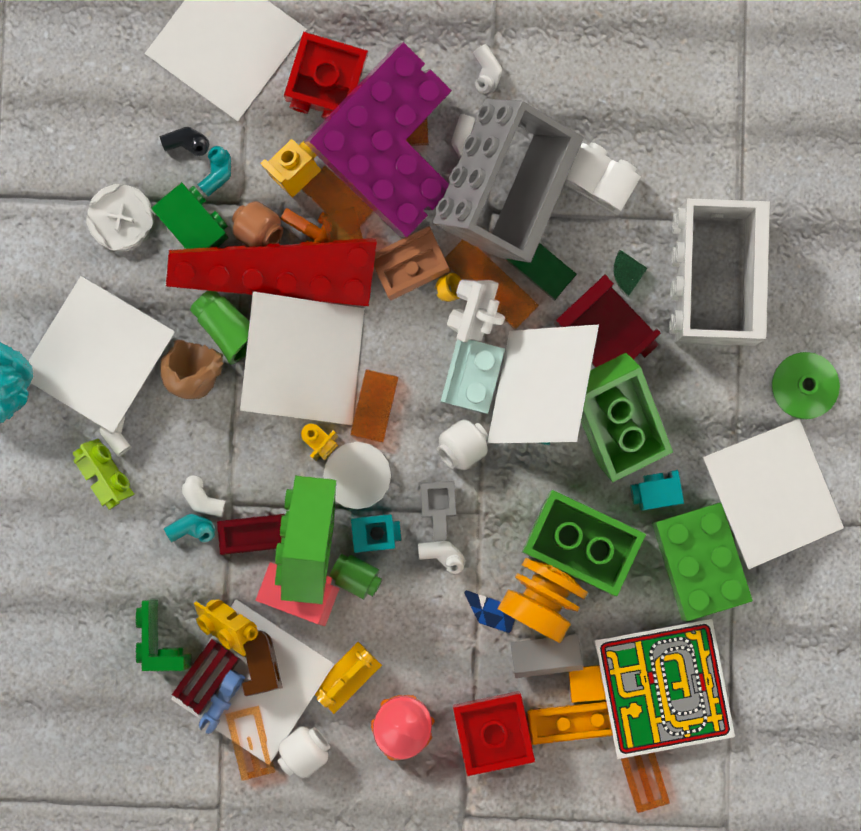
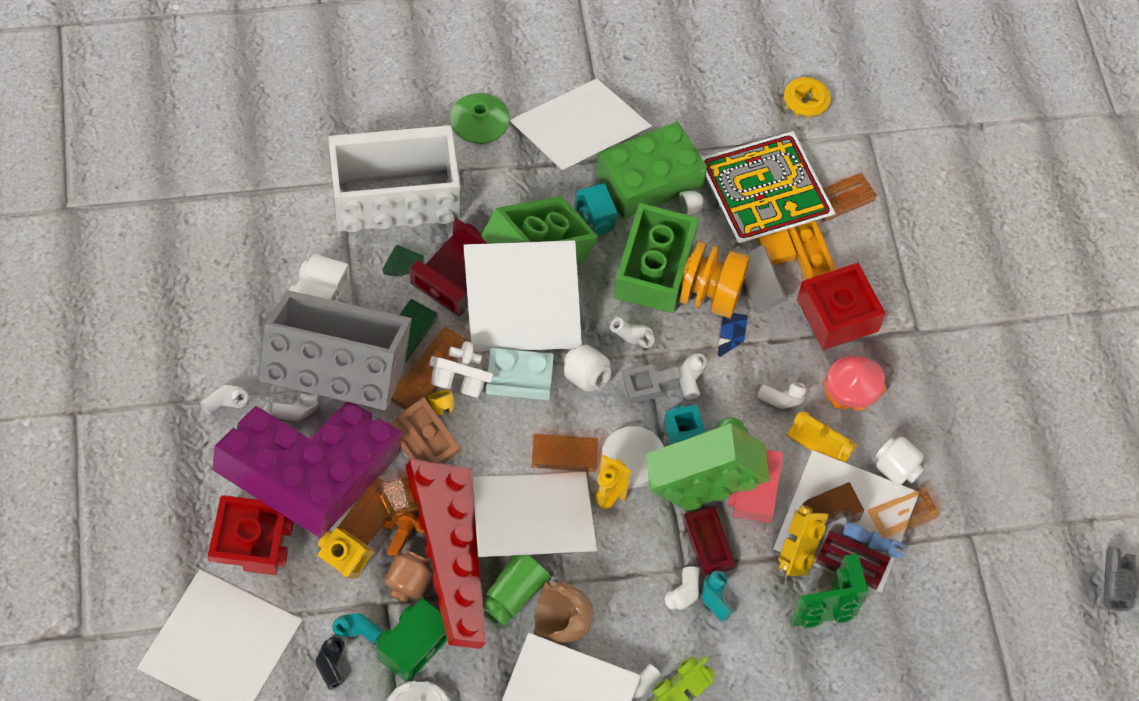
camera: 105 degrees left, 25 degrees down
none -> white arm [610,317,655,348]
none -> white hinge [679,190,703,215]
none -> white arm [757,382,806,409]
none -> yellow gear [783,77,831,119]

